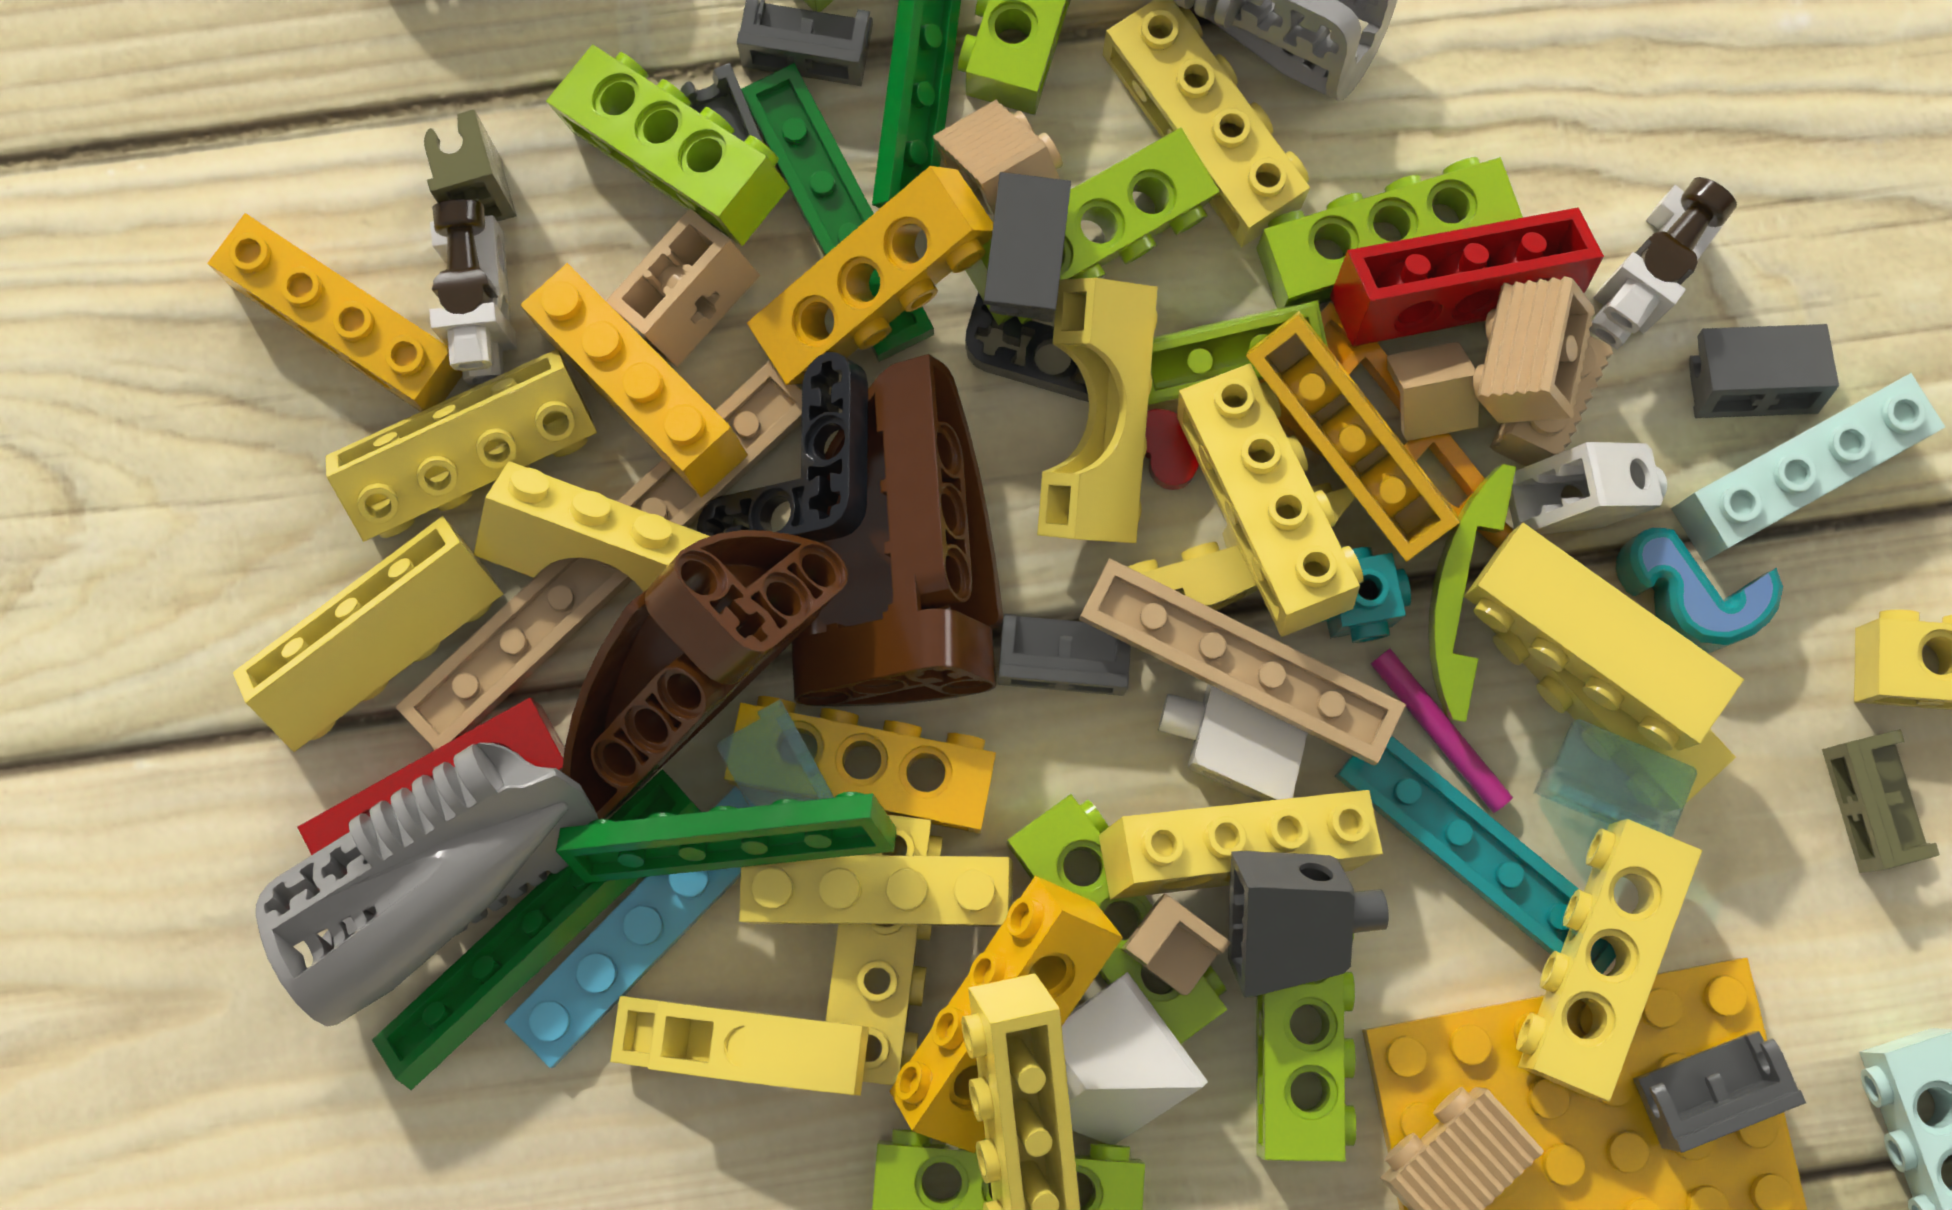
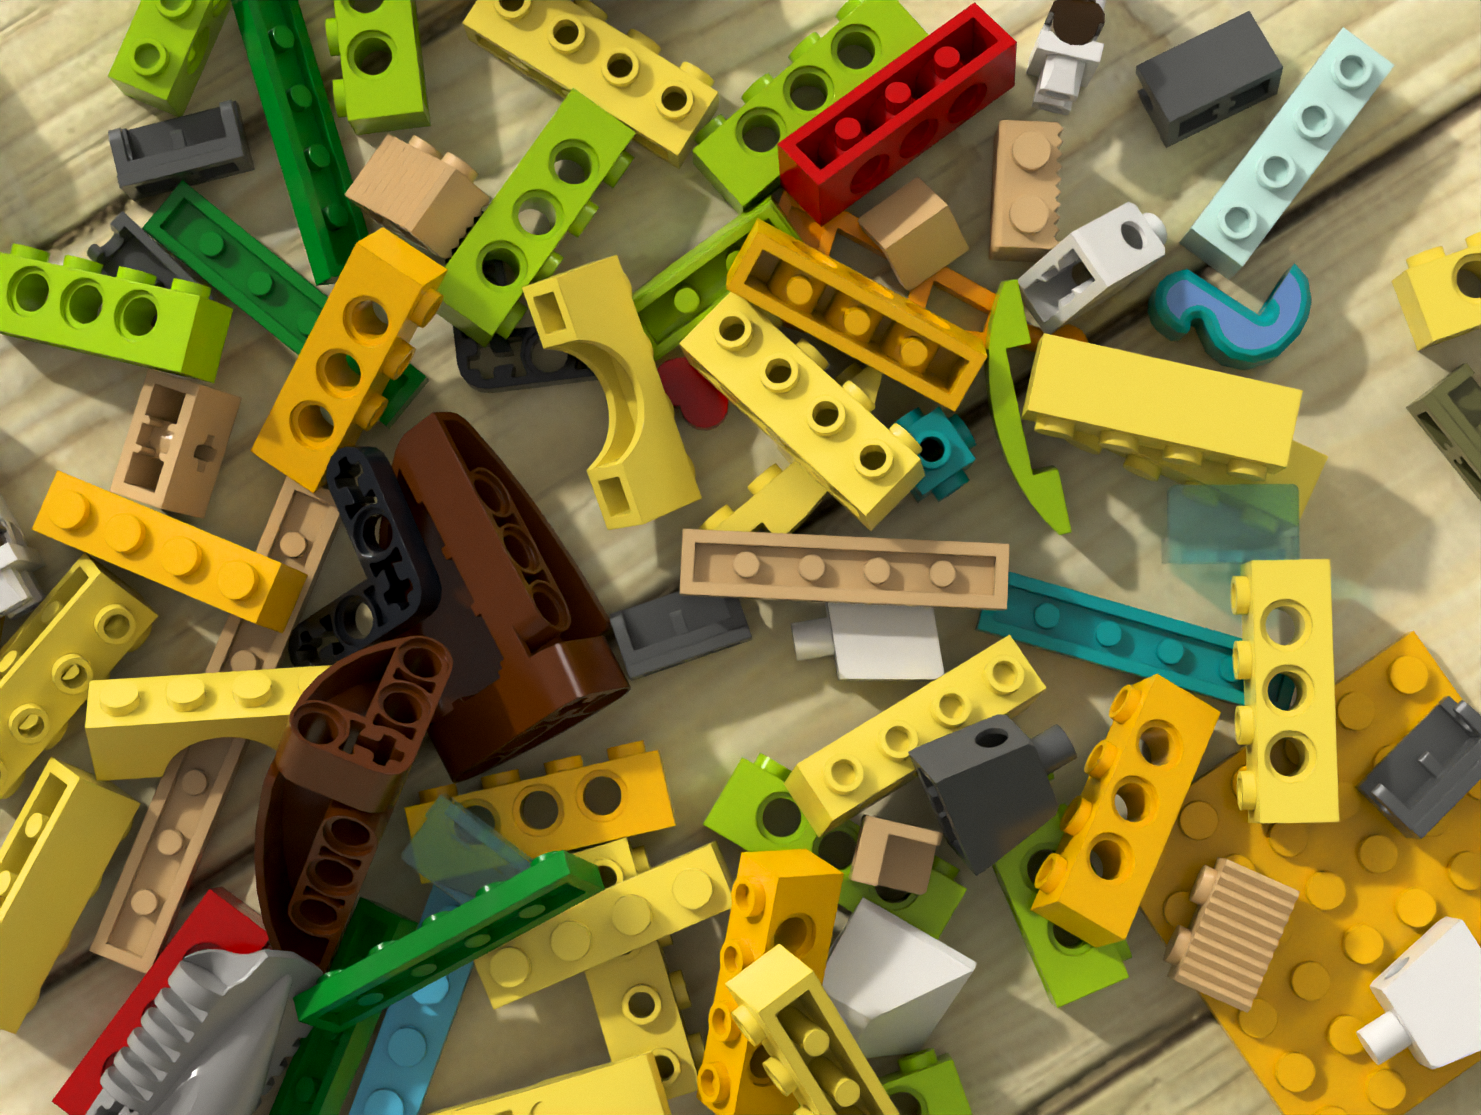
camera: 20 degrees left, 5 degrees up
dark grey hinge [984,172,1071,322] -> none
dark pink bar [1371,648,1513,813] -> none
tan brick [1473,276,1595,423] -> none
none -> yellow brick [1030,674,1221,948]

